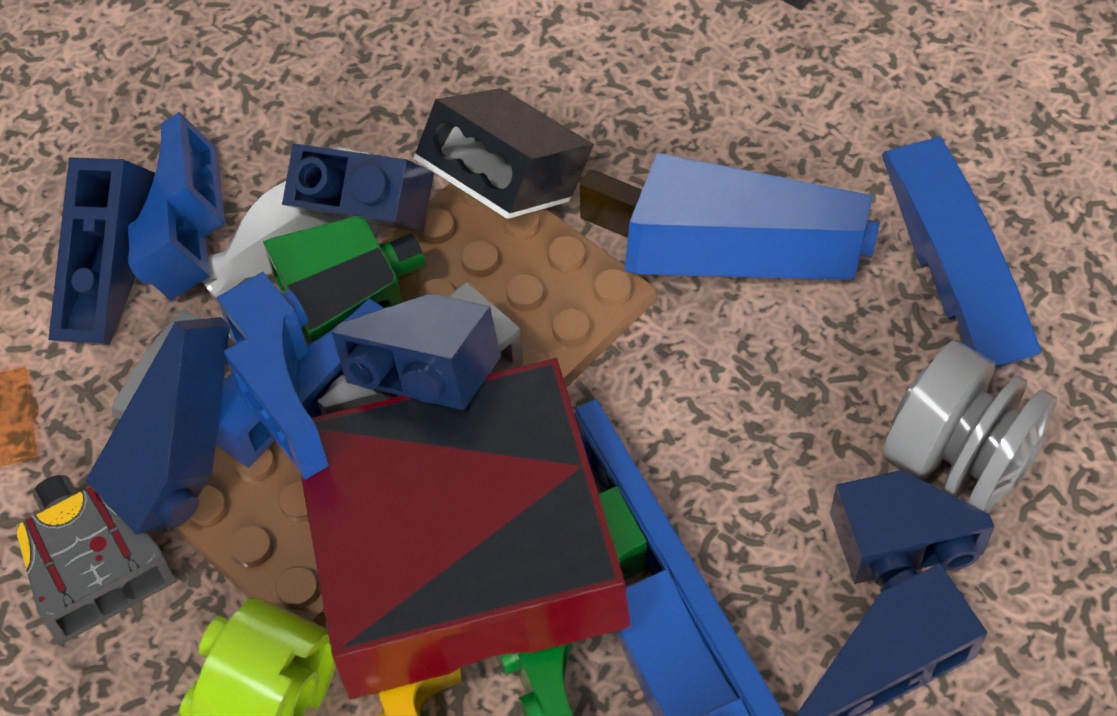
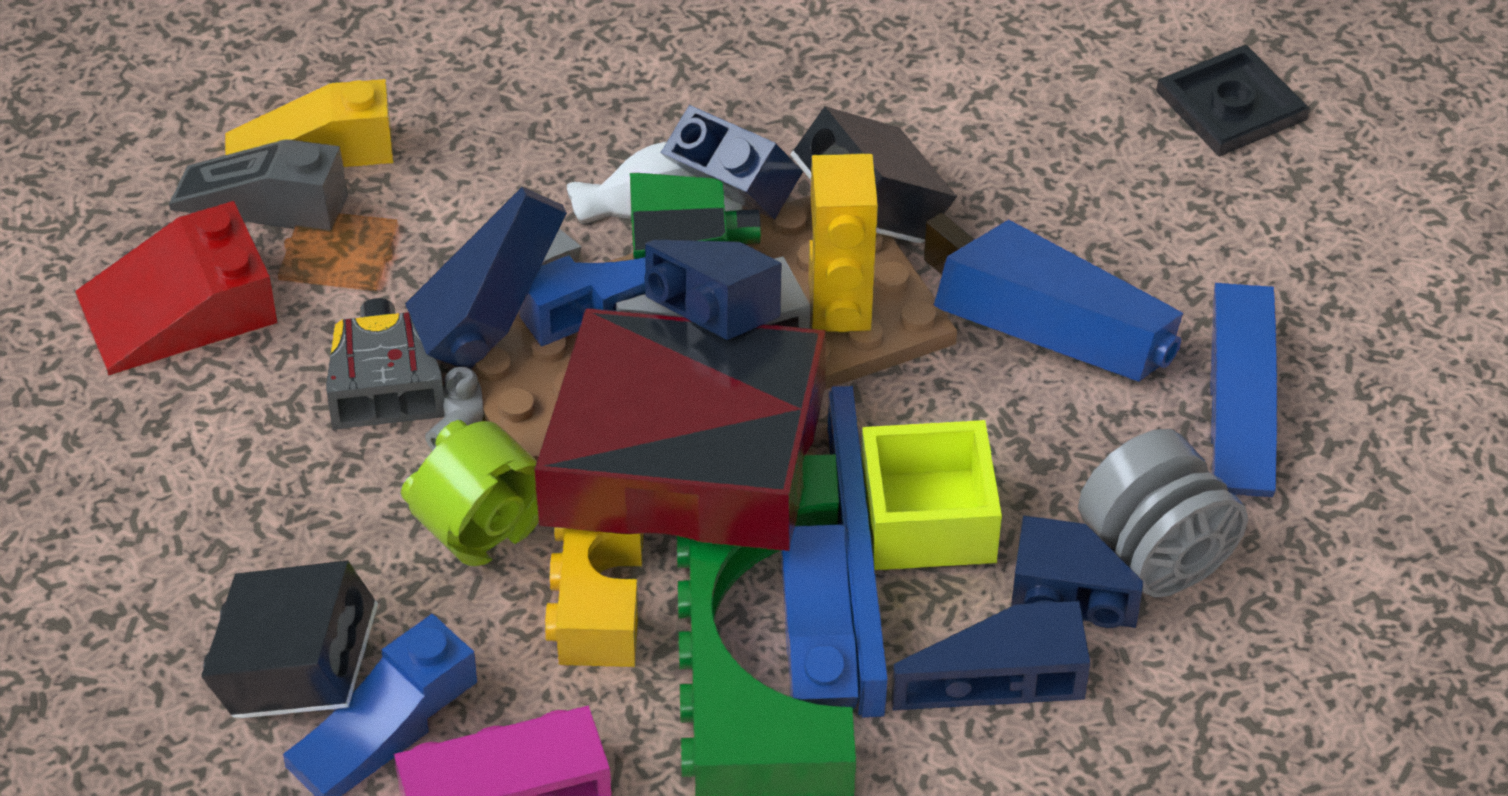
camera: 20 degrees right, 10 degrees down
dark blue slope [48,157,155,345] -> none
blue slope [128,112,225,300] -> none
blue slope [216,272,329,480] -> none
none -> light grey arm [425,367,484,450]
none -> yellow arch [808,154,878,332]
none -> neon yellow piece [861,420,1002,570]

